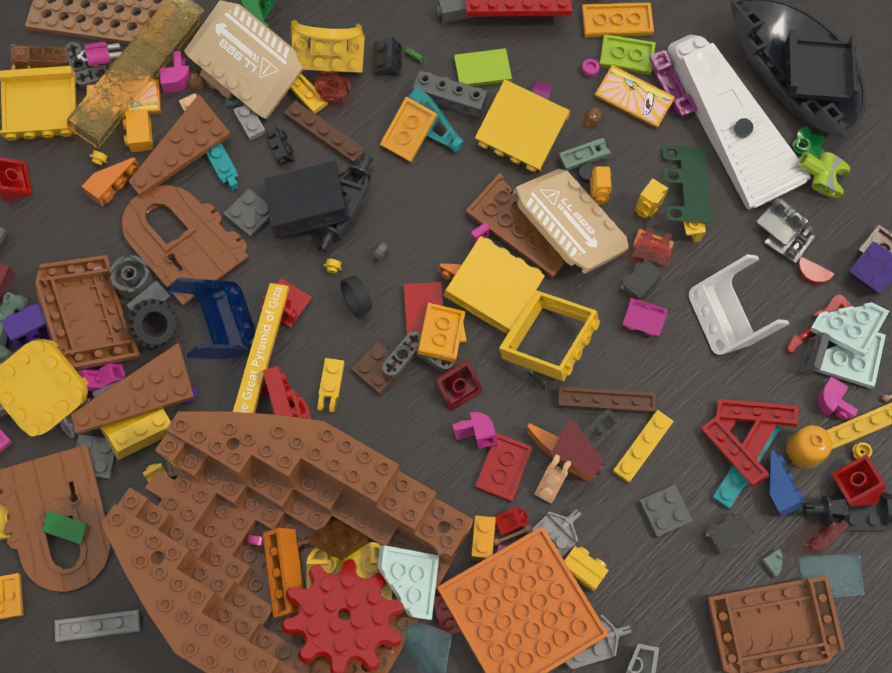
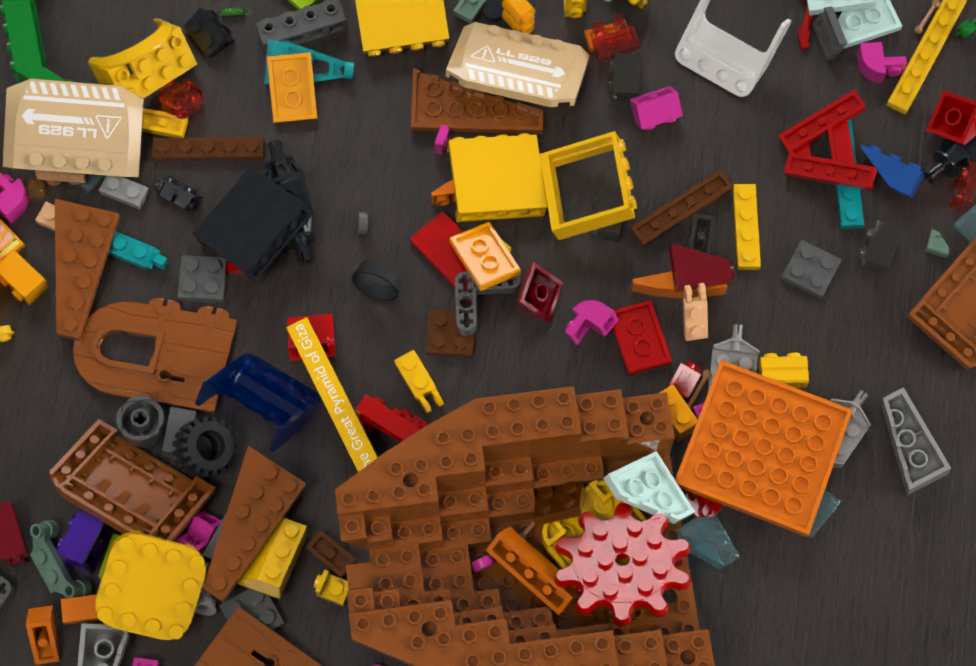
camera: 35 degrees left, 0 degrees up
orange slope [81,157,139,207] -> none
yellow plate [323,259,342,274] -> none
light orange cylinder [786,425,833,470] -> none
yellow plate [852,442,872,459] -> none

